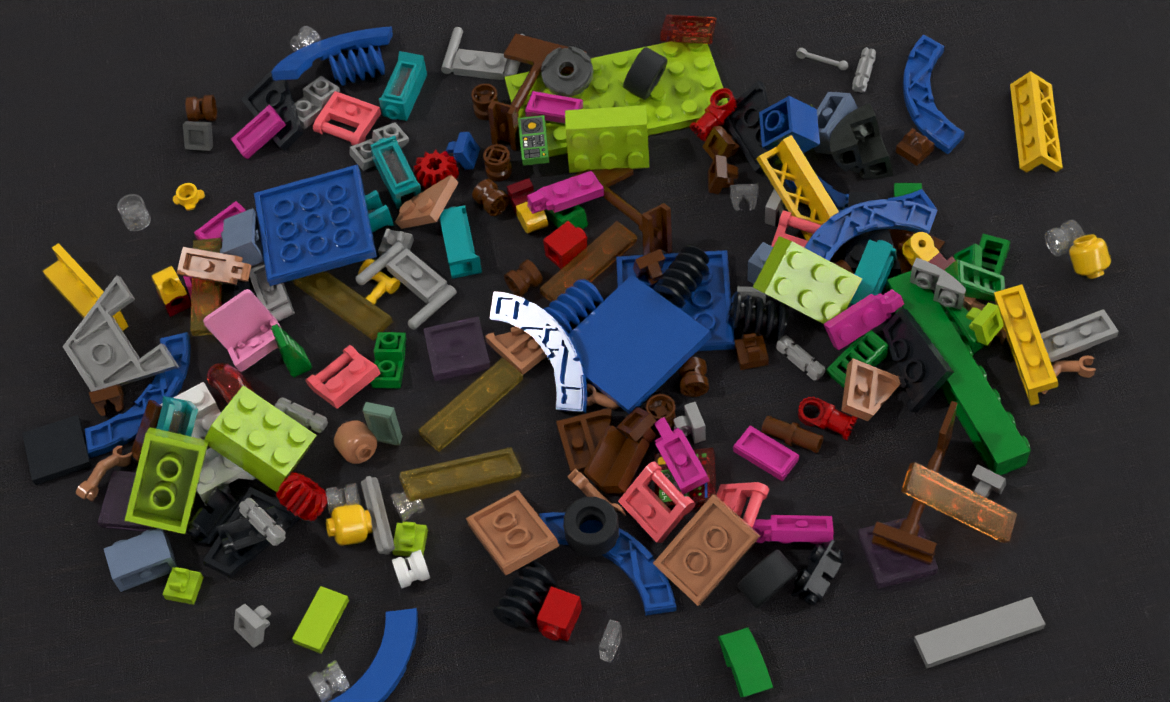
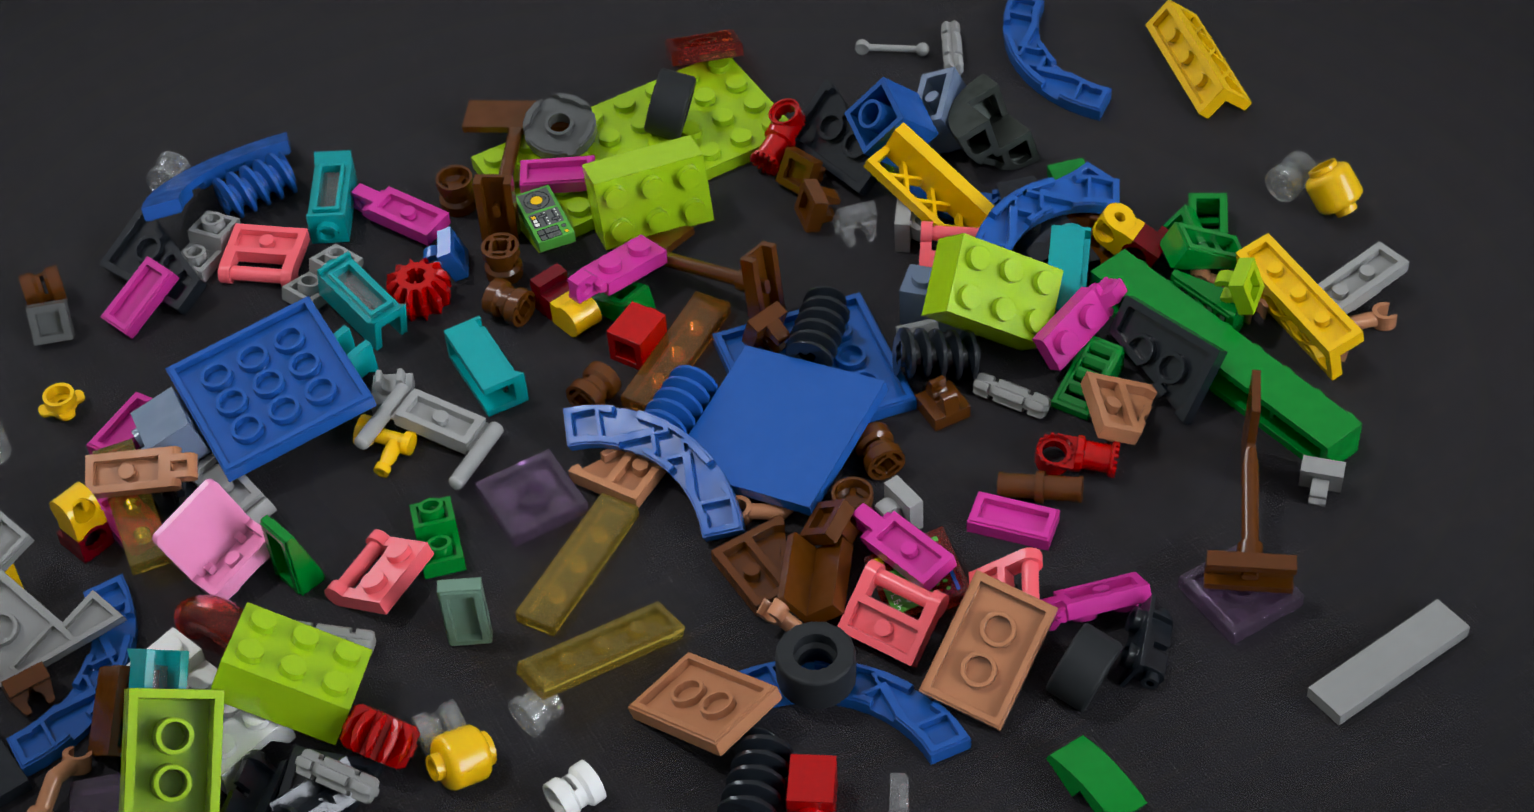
camera: 20 degrees left, 10 degrees down
clear yellow tile [293,271,393,340] -> none
nougat head [334,420,377,464] -> none
light grey axle [361,476,395,555] -> none
lime tile [392,521,428,556] -> none
nougat wing [395,175,459,229] -> none
light grey plate [441,27,525,80] -> none
reddish brown tile [896,128,935,166] -> none
clear orange tile [901,462,1017,543] -> none
light grey slope [910,257,966,310] -> none
none -> dark pink hinge [351,183,451,246]

